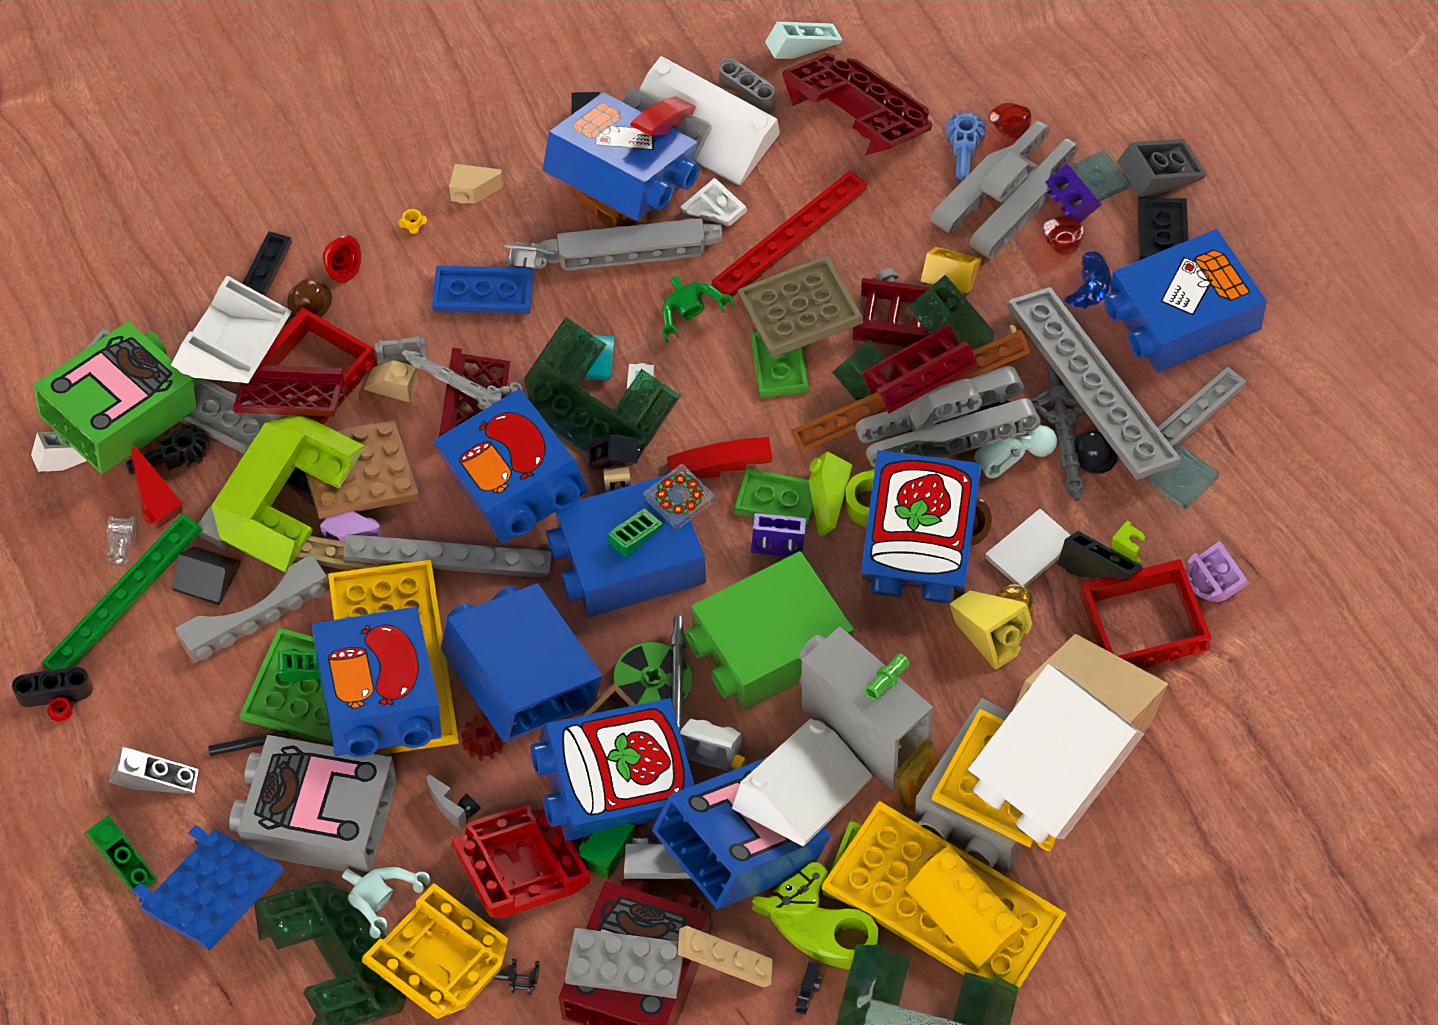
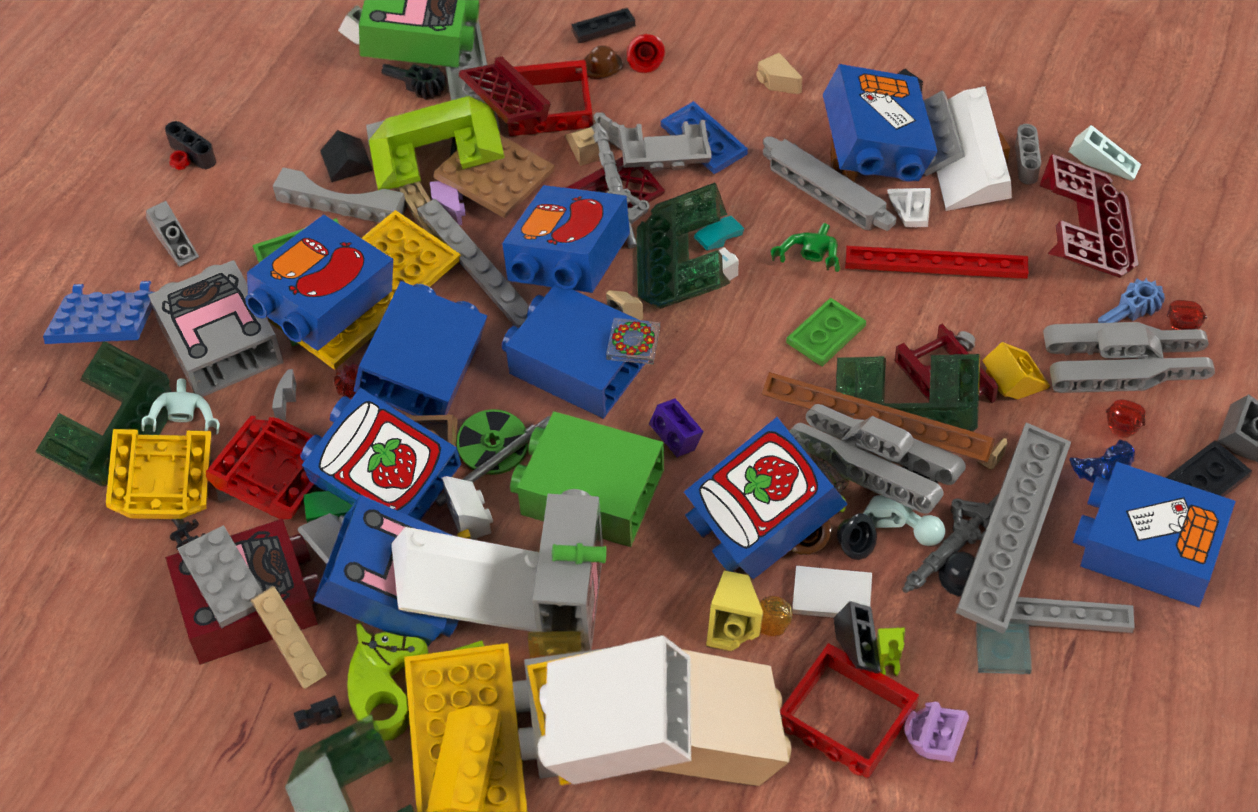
camera: 50 degrees right, 5 degrees down
green tile [41,513,203,671] -> none
green slope [83,815,157,896] -> none
clear connector [106,516,137,566] -> none
red slope [131,446,182,529] -> none
white slope [171,276,292,383] -> none
black bar [208,731,289,756] -> none
yellow plate [398,209,427,234] -> none
black hinge [458,793,481,817] -> none
light grey hinge [504,242,554,269] -> none
black slope [588,435,640,469] -> none
green slope [607,508,663,559] -> none
red slope [630,97,696,136] -> none
red slope [667,436,772,479] -> none
bright green tile [734,467,814,529] -> none
dark tan plate [737,255,863,359] -> none
lime slope [809,451,852,537] -> none
dark red fence [861,324,978,414] -> none
dark purple brick [1045,164,1102,223] -> none
clear light blue tile [1069,150,1130,202] -> none
none -> light grey bracket [618,120,712,171]
none -> black hat [836,513,877,560]

